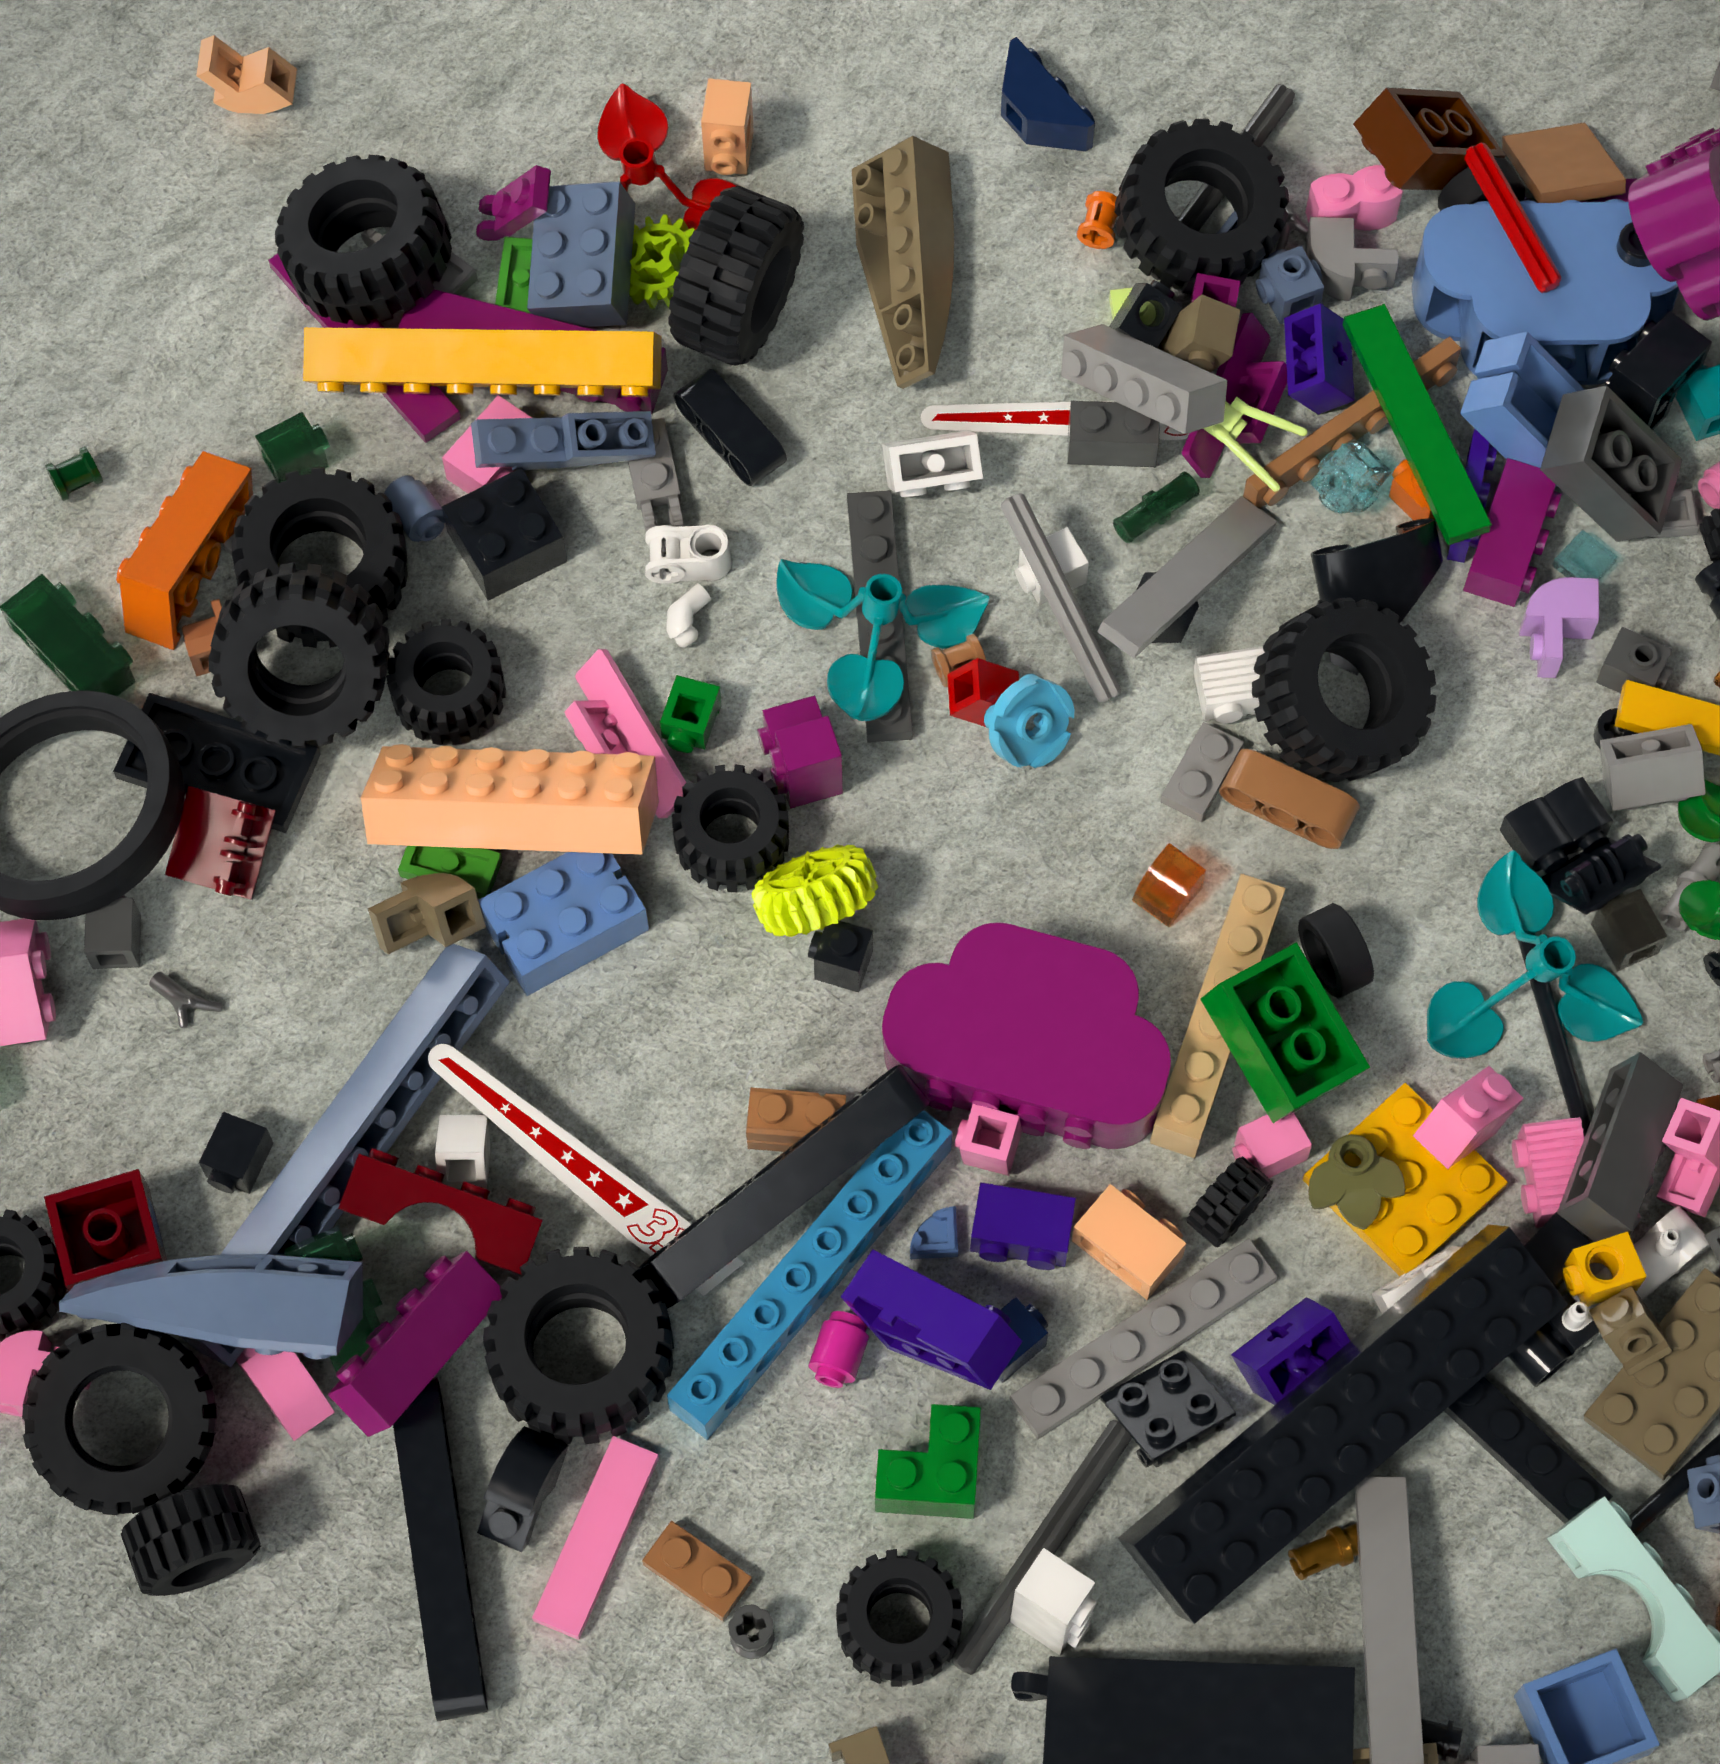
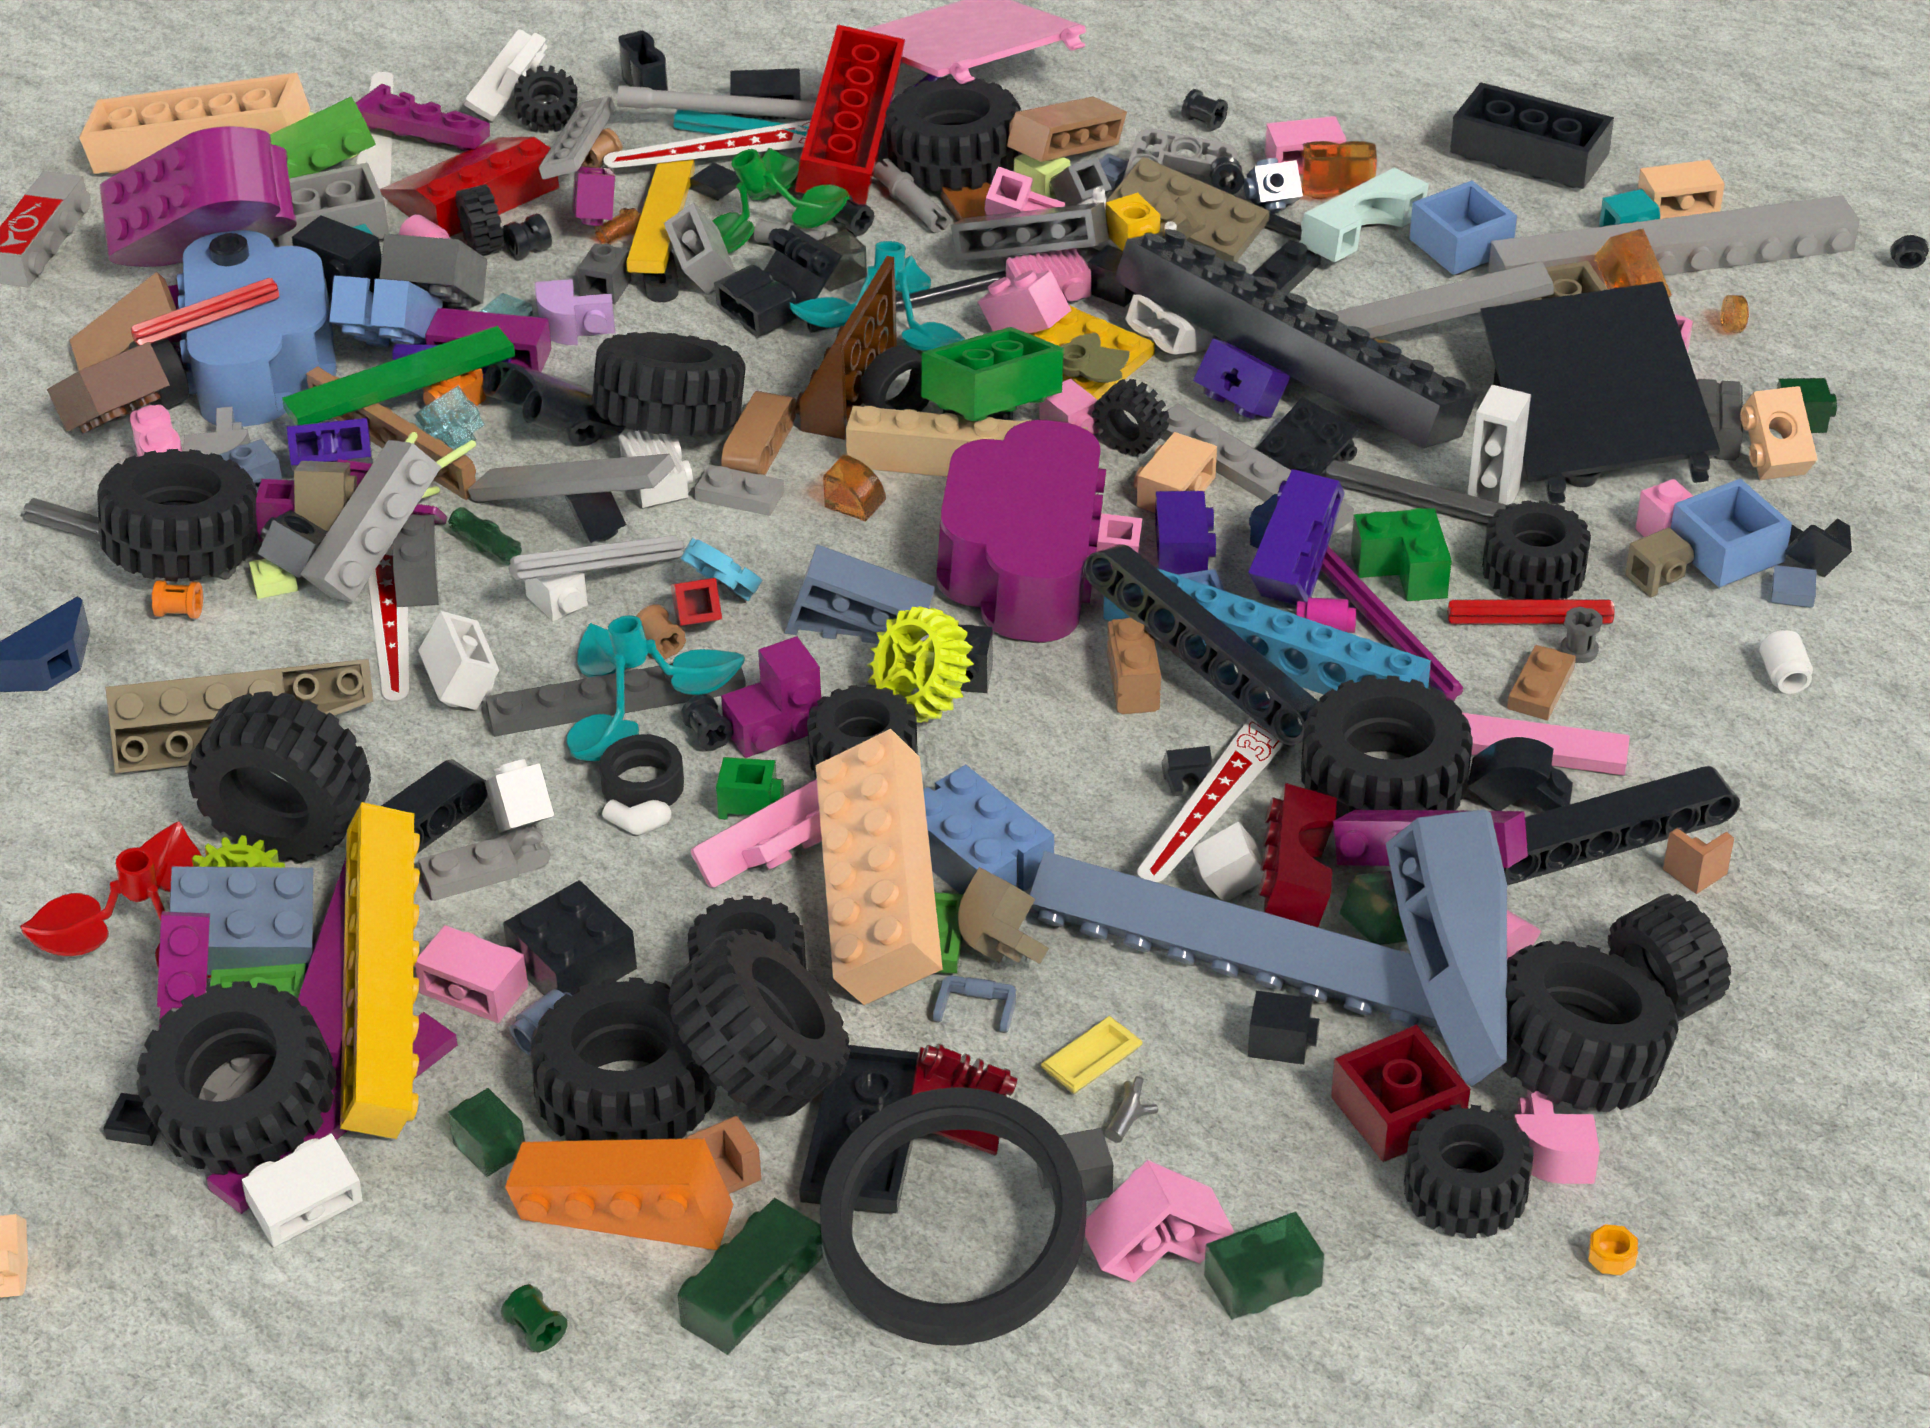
camera: 100 degrees left, 25 degrees down
sand blue slope [471,411,656,471] -> none
white piece [645,524,732,584] -> none
light nougat brick [701,78,754,175] -> none
none -> white brick [242,1133,363,1248]
none -> white brick [485,759,554,833]
none -> black tyre [599,734,684,808]
none -> black bush [681,694,734,751]
none -> sand blue wedge [784,544,935,644]
none -> reddish brown slope [796,256,897,440]
none -> sand blue piece [933,976,1016,1032]
none -> light yellow tile [1041,1016,1143,1094]
none -> black tile [1161,746,1212,796]
none -> magenta axle [1320,546,1463,701]
none -> red axle [1447,599,1615,624]
none -> nougat panel [1663,828,1734,894]

